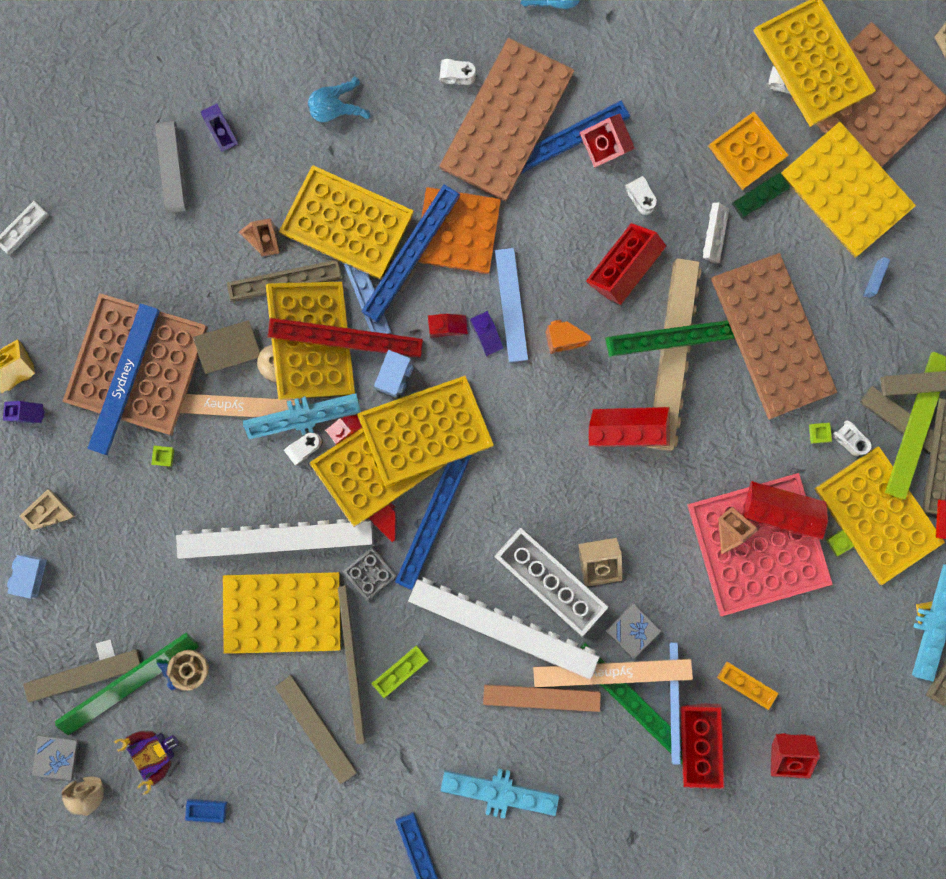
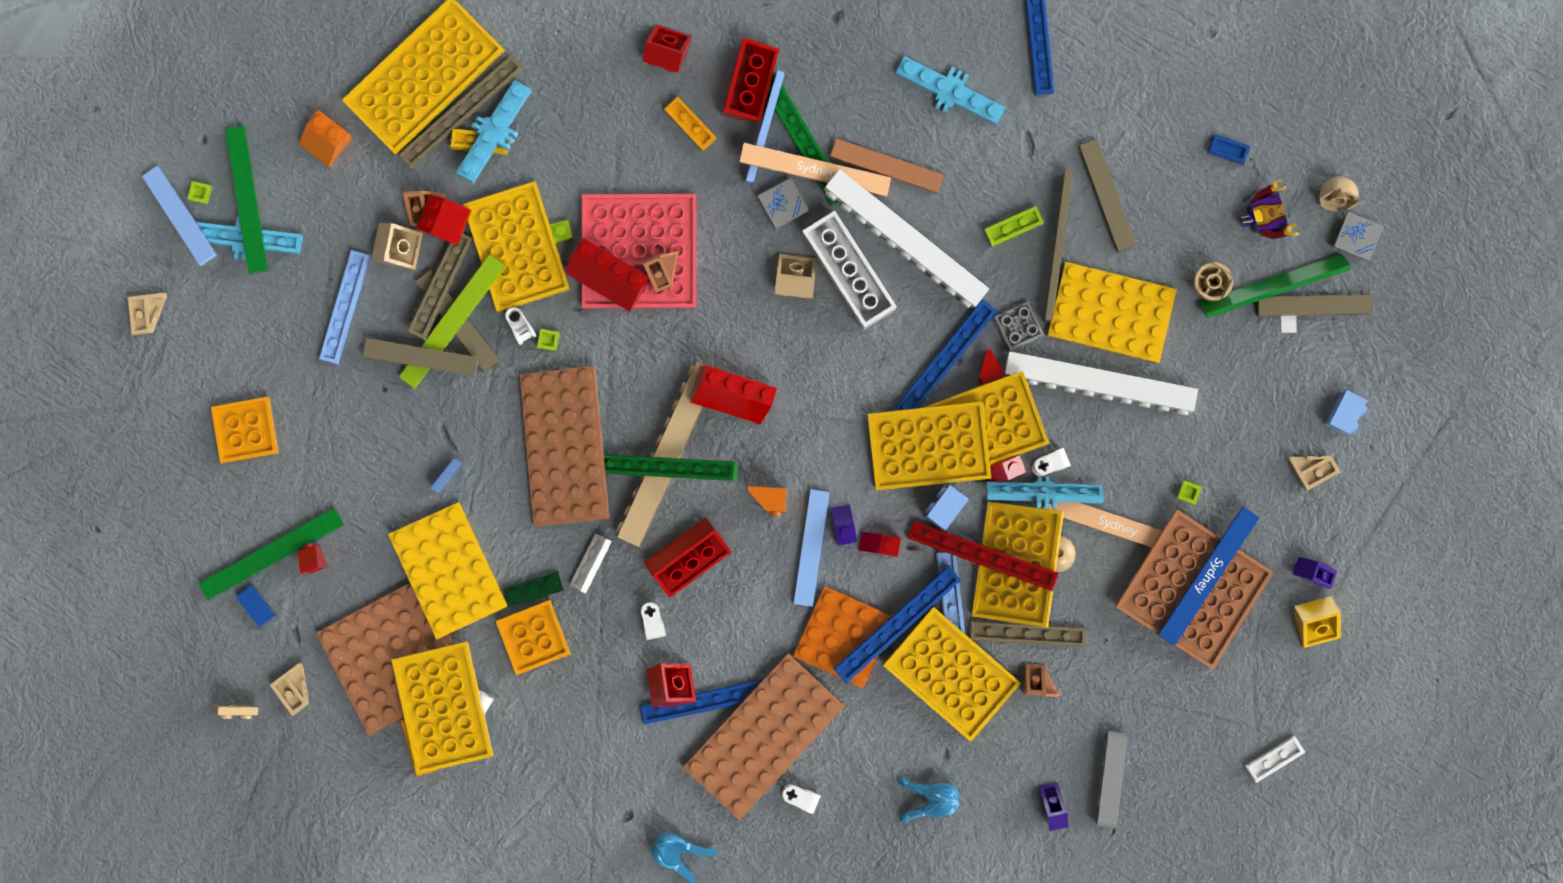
camera: 160 degrees left, 0 degrees up
blue piece [157,663,176,690] -> none
dark tan tile [193,320,260,374] -> none

